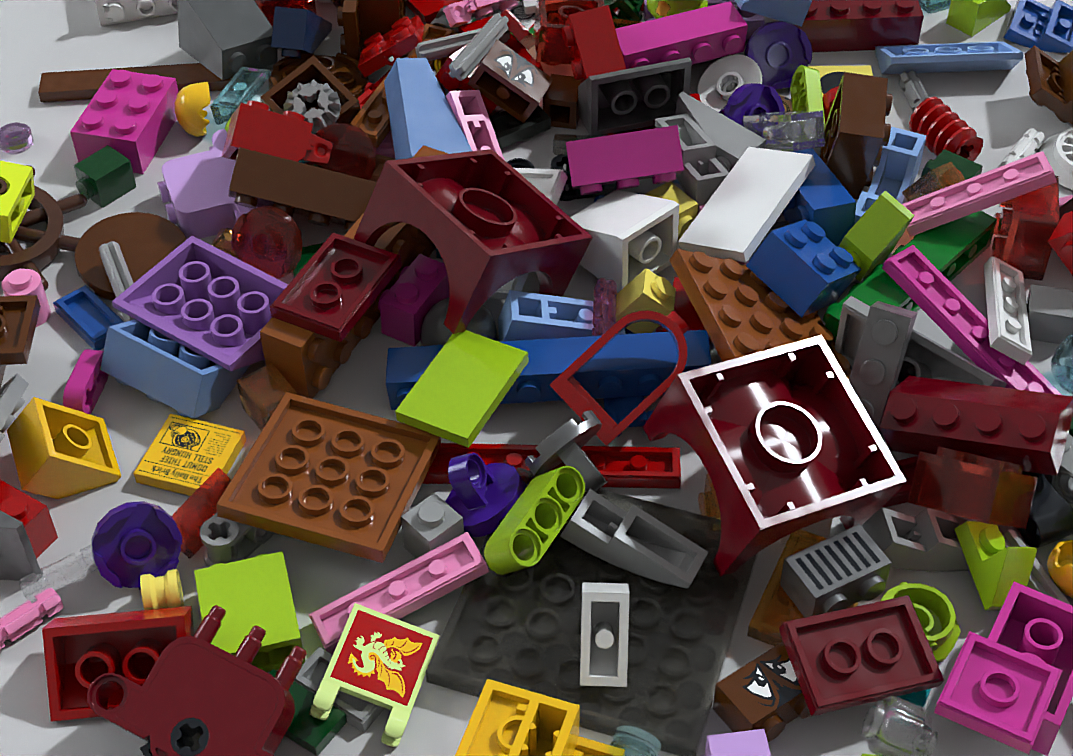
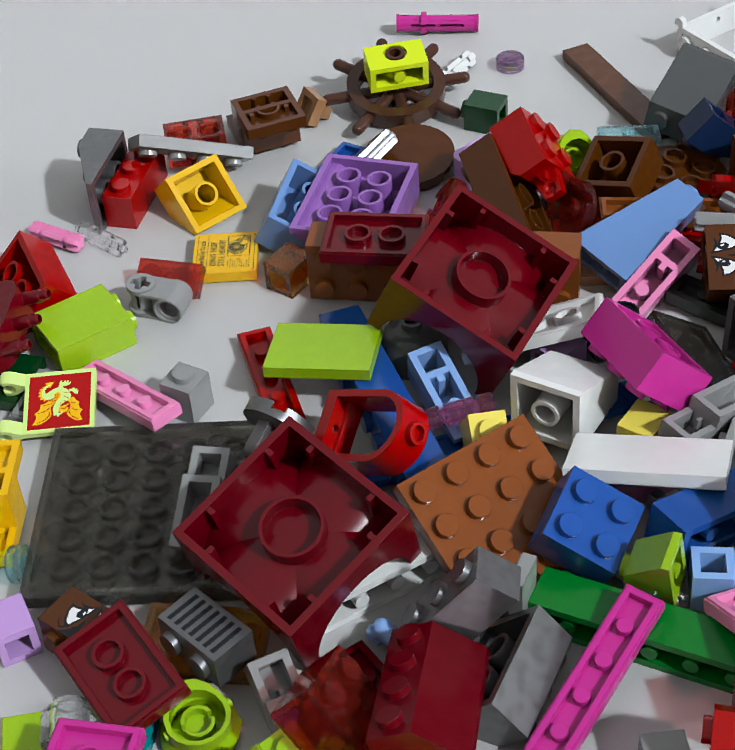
camera: 75 degrees right, 5 degrees down
bright pink brick [1,269,51,327] -> none
dark pink beam [63,349,109,414] -> none
dark pink brick [70,69,178,174] -> none
dark purple tile [91,501,182,590] -> none
light yellow wheel [140,569,184,610] -> none
yellow hair [175,82,211,137] -> none
dark orange plate [216,392,442,563] -> none
light grey gear [283,80,341,134] -> none
dark purple tile [445,453,527,537] -> none
lime beam [484,466,585,575] -> none
white slope [580,582,629,687] -> none
white tile [984,256,1032,365] -> none

